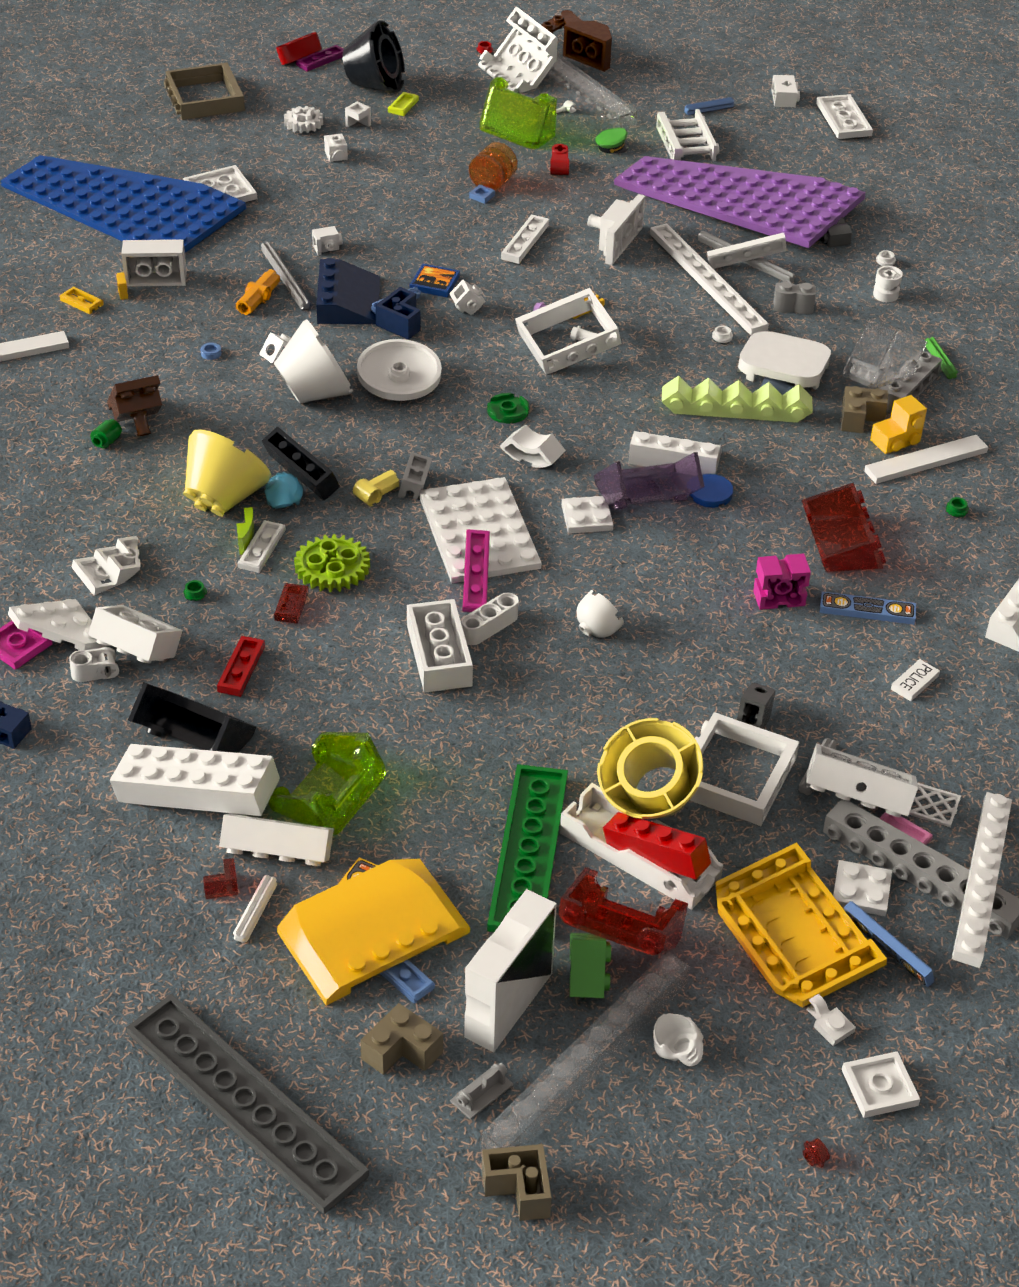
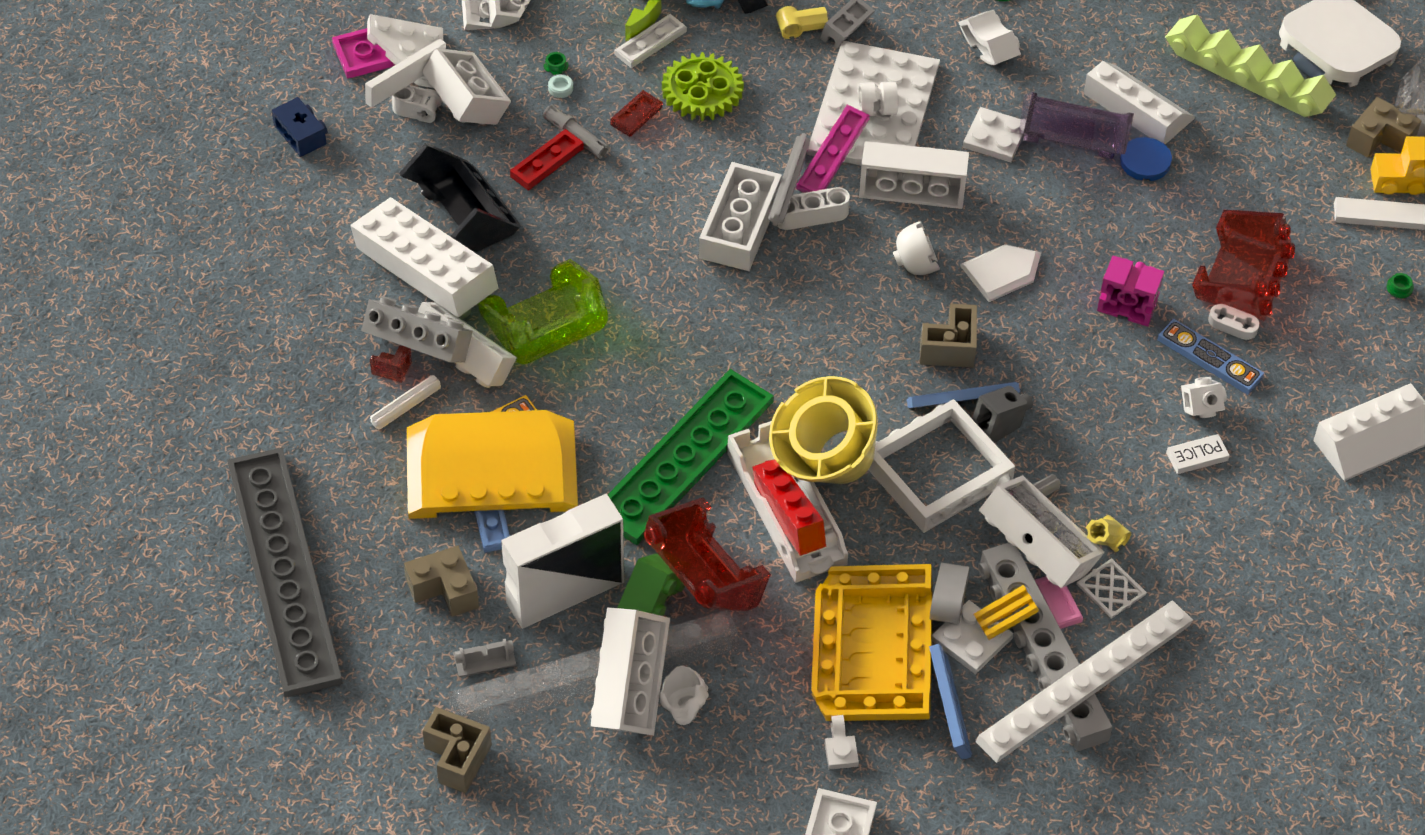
camera: 30 degrees right, 10 degrees up
none -> light grey brick [361,296,473,363]
none -> white tile [365,39,446,108]
none -> light grey pin [543,104,610,159]
none -> light aqua tile [548,75,573,98]
none -> white slope [591,607,670,736]
none -> light grey axle [768,133,811,226]
none -> white wheel [858,82,898,116]
none -> white brick [859,141,969,209]
none -> medium blue tile [907,382,1020,408]
none -> dark tan brick [919,303,977,368]
none -> light grey beam [930,562,970,624]
none -> white tile [960,244,1041,302]
none -> yellow tile [973,585,1039,640]
none -> light yellow piece [1086,515,1131,552]
none -> white brick [1181,377,1227,418]
none -> white beam [1208,304,1259,340]

